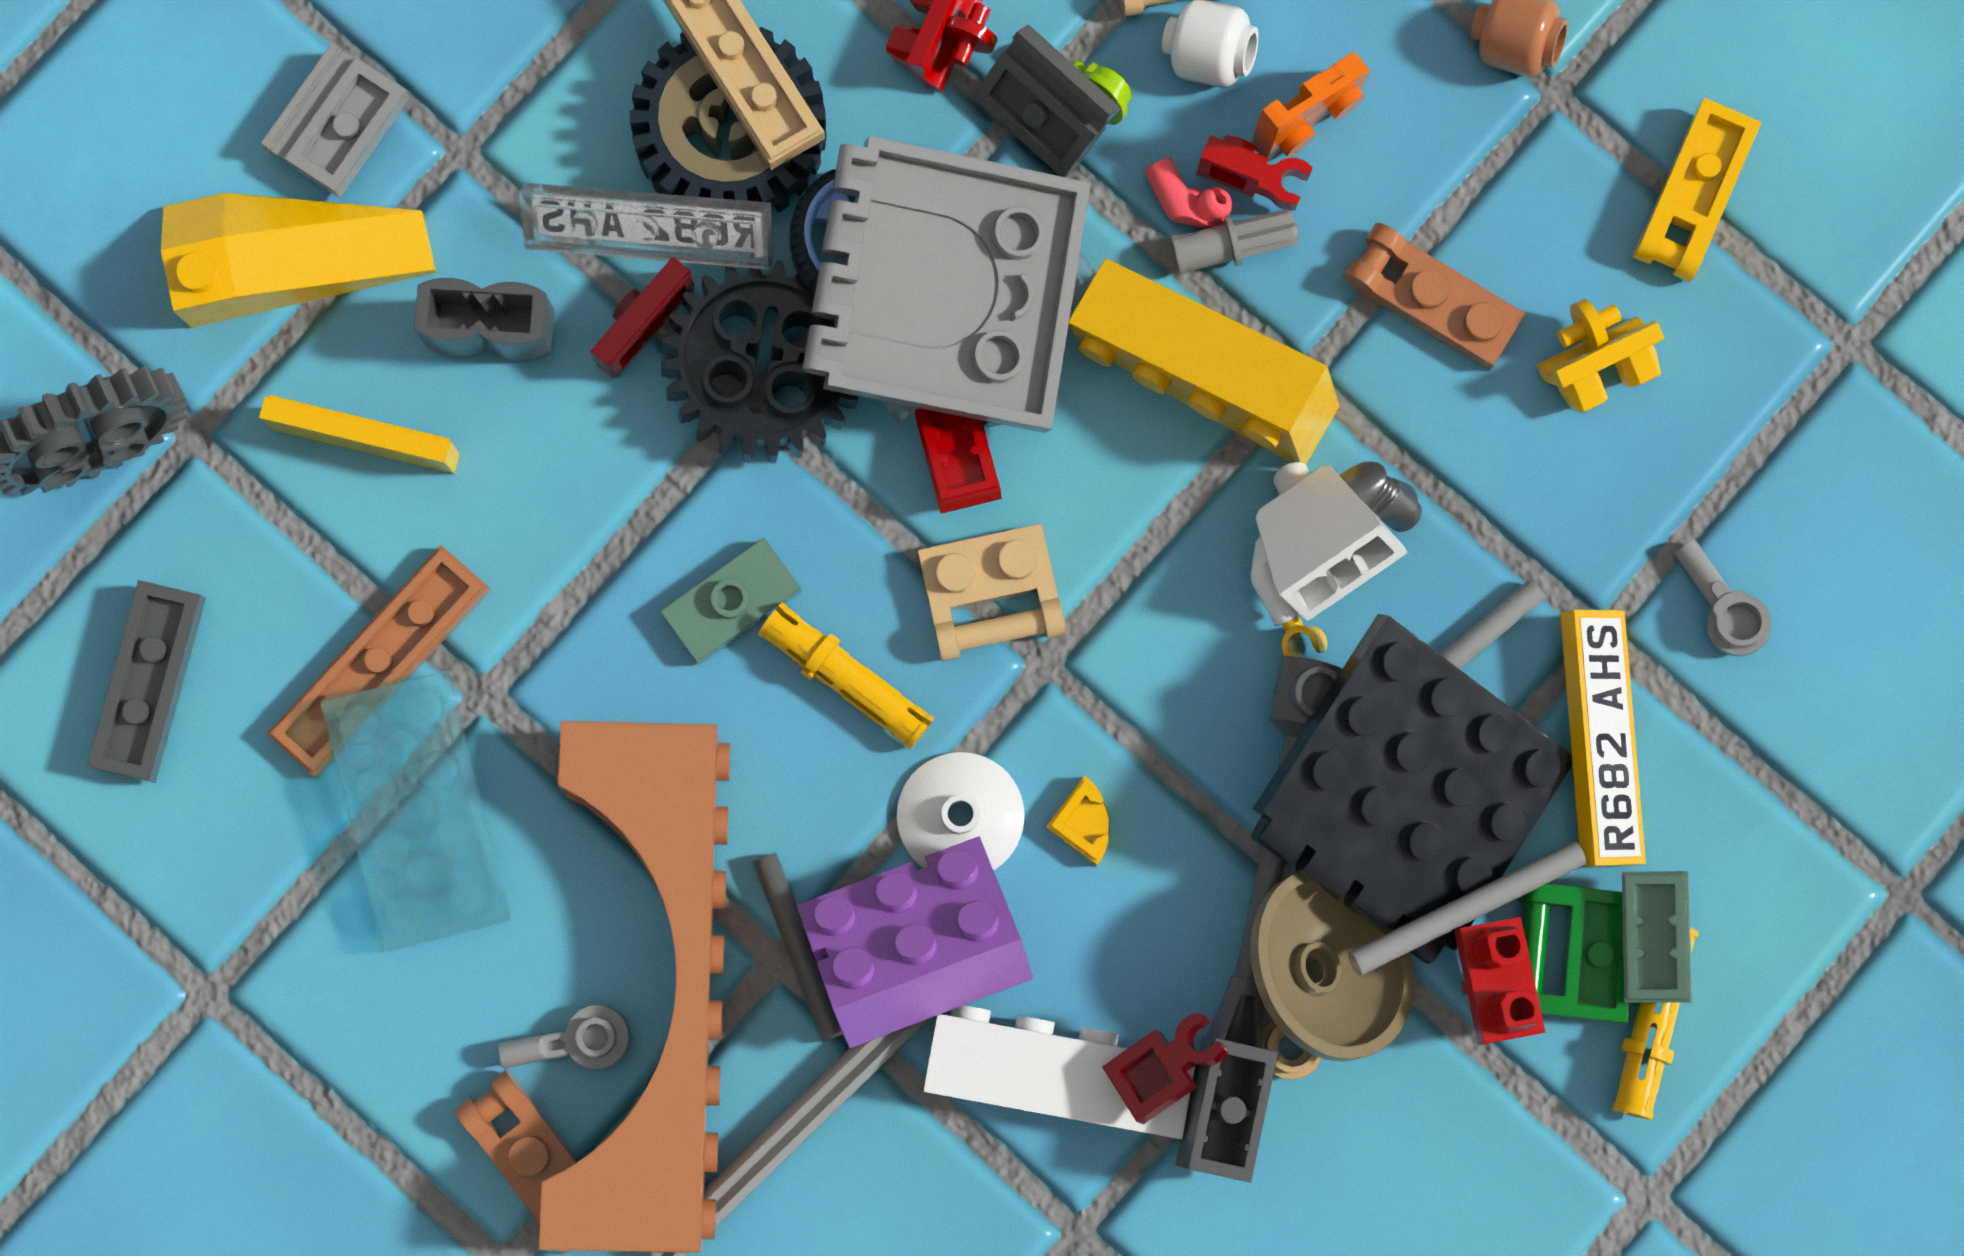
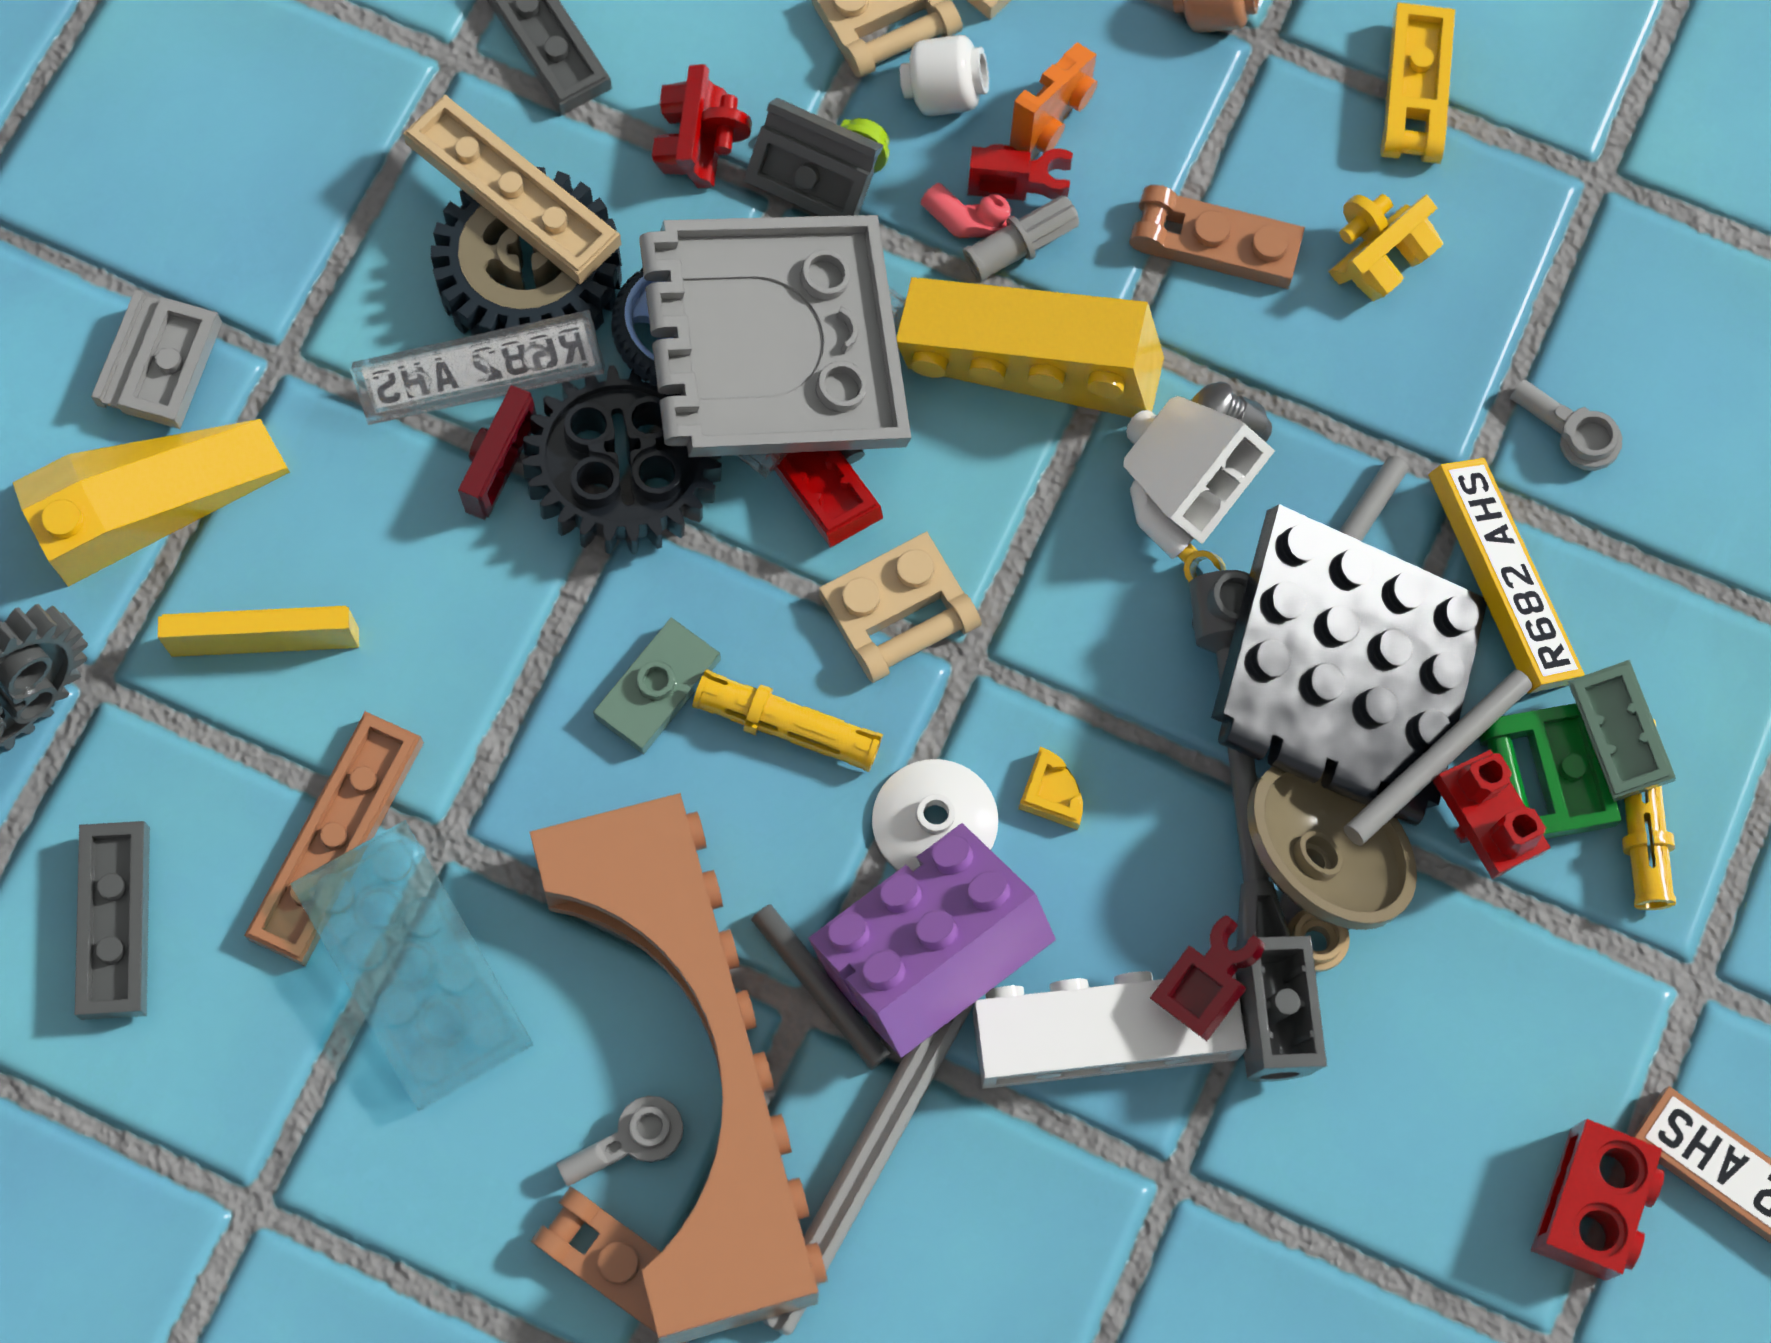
camera: 15 degrees left, 10 degrees down
dark grey brick [414,278,555,361] -> none

